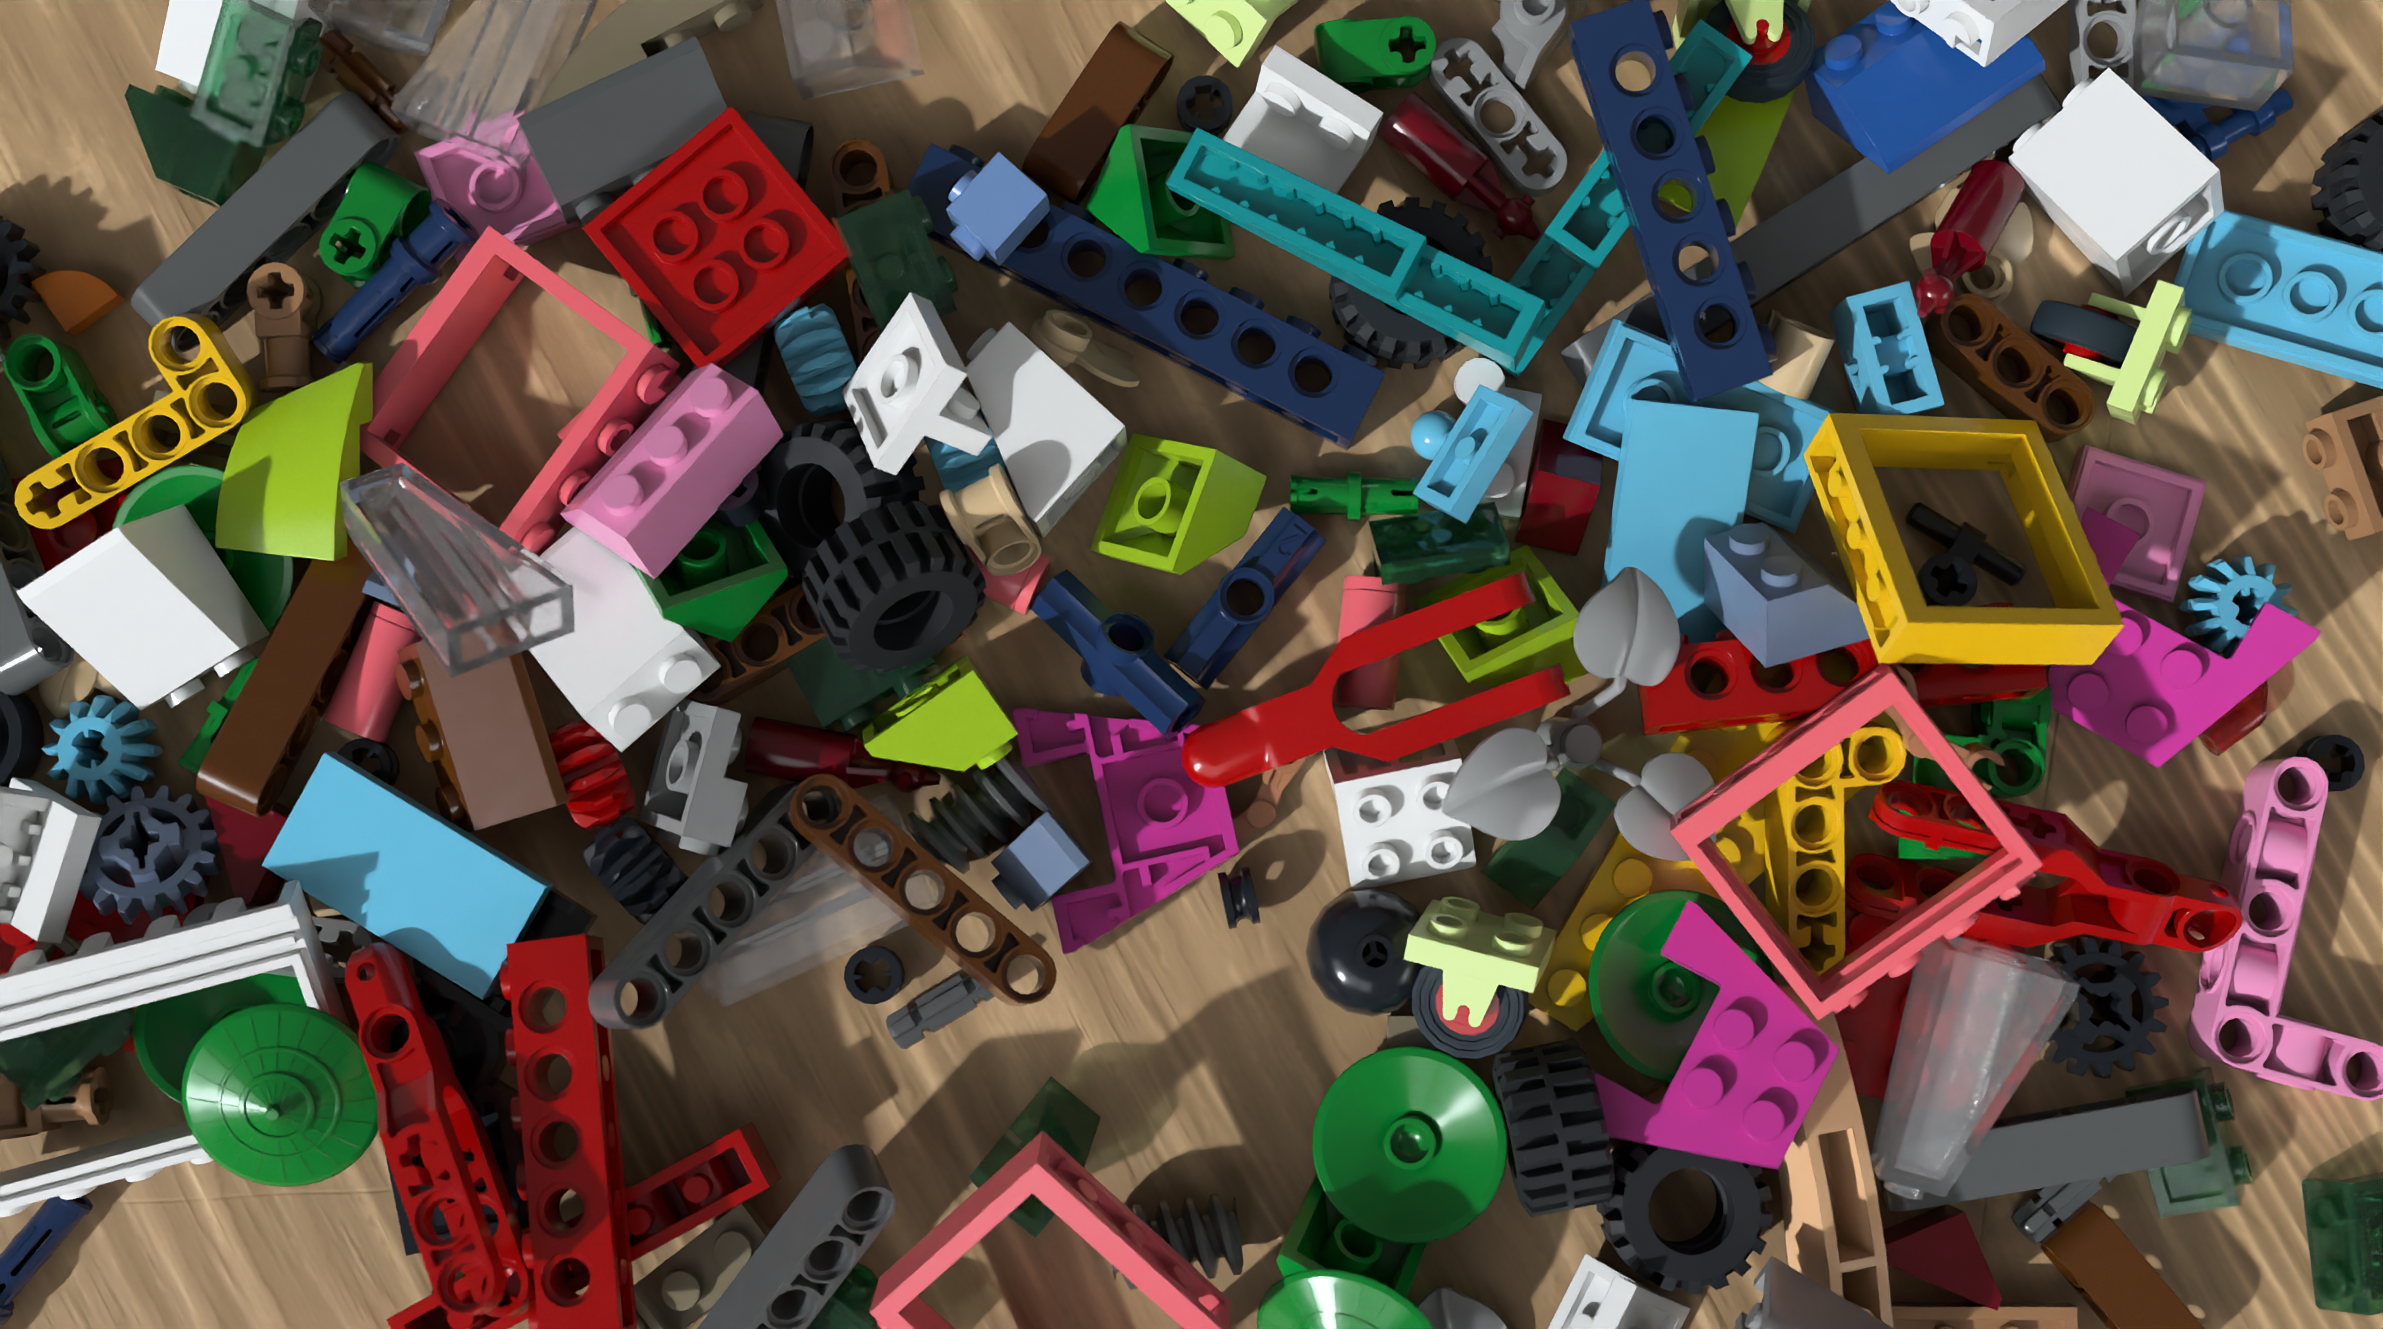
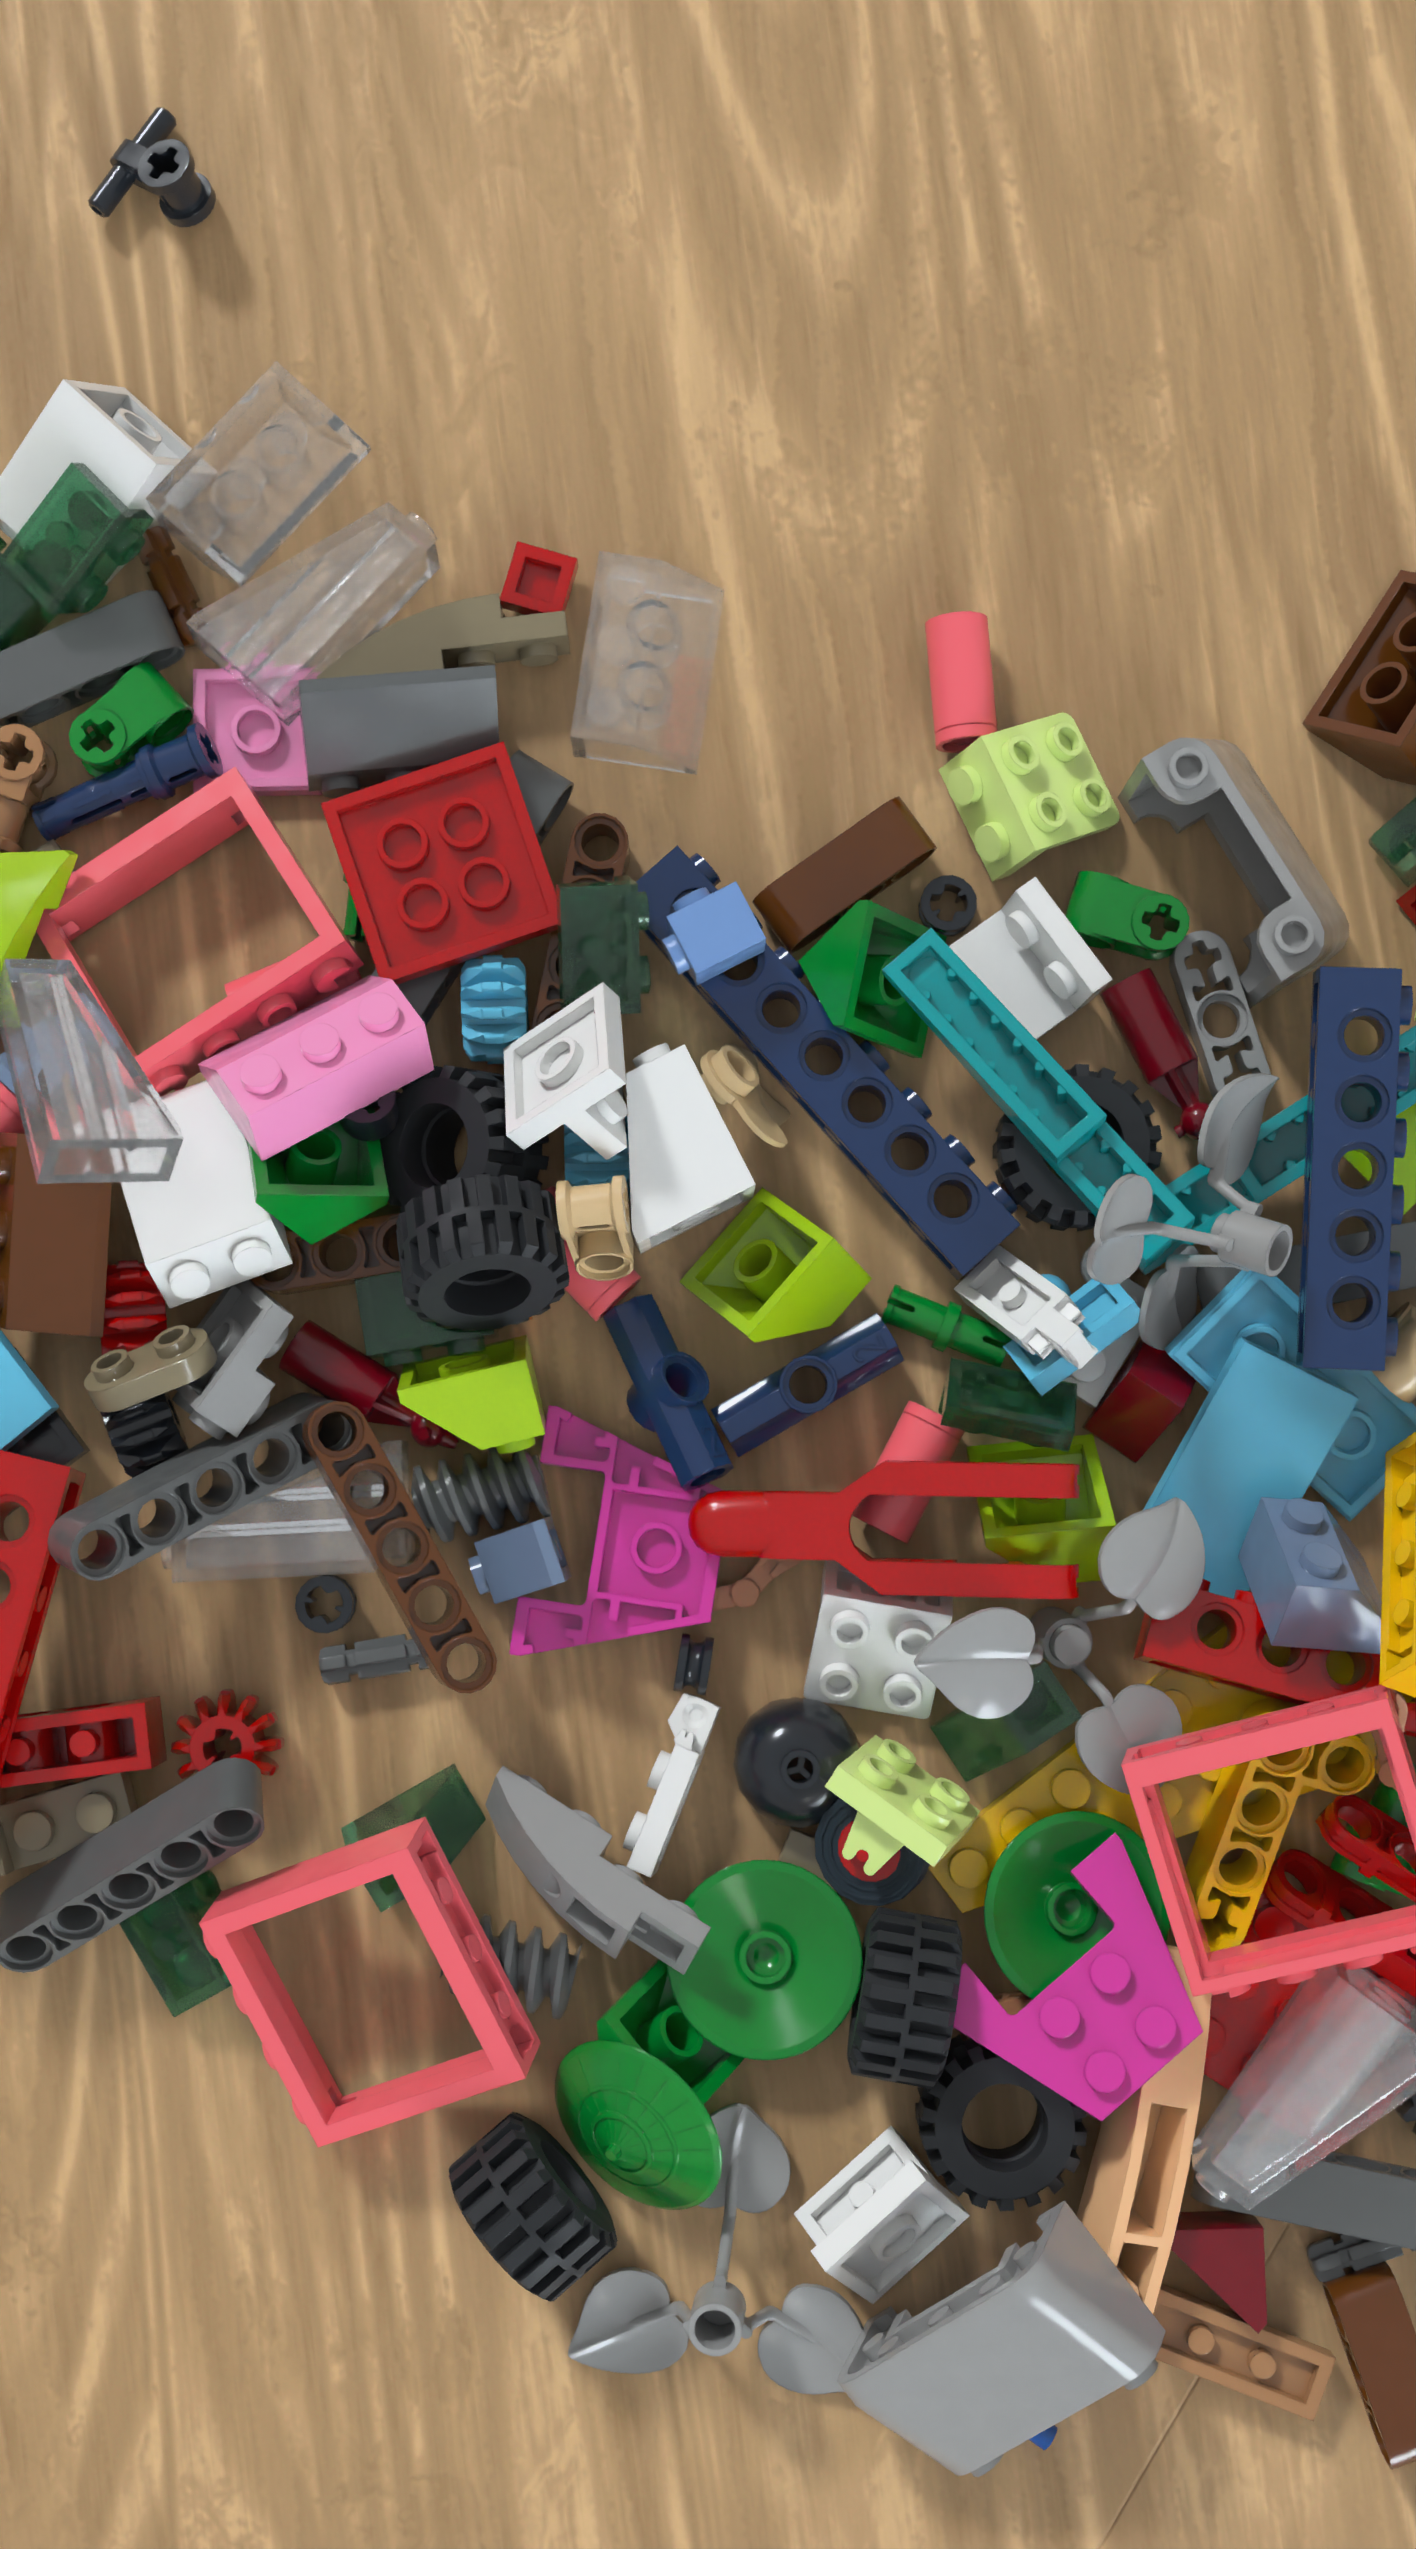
camera: 20 degrees right, 0 degrees up
none -> dark tan plate [84,1325,218,1412]
none -> red gear [171,1689,284,1779]
none -> light grey slope [485,1766,711,1975]
none -> white hinge [623,1693,721,1878]
none -> white hinge [954,1245,1098,1369]
none -> light grey plant [1086,1073,1293,1350]

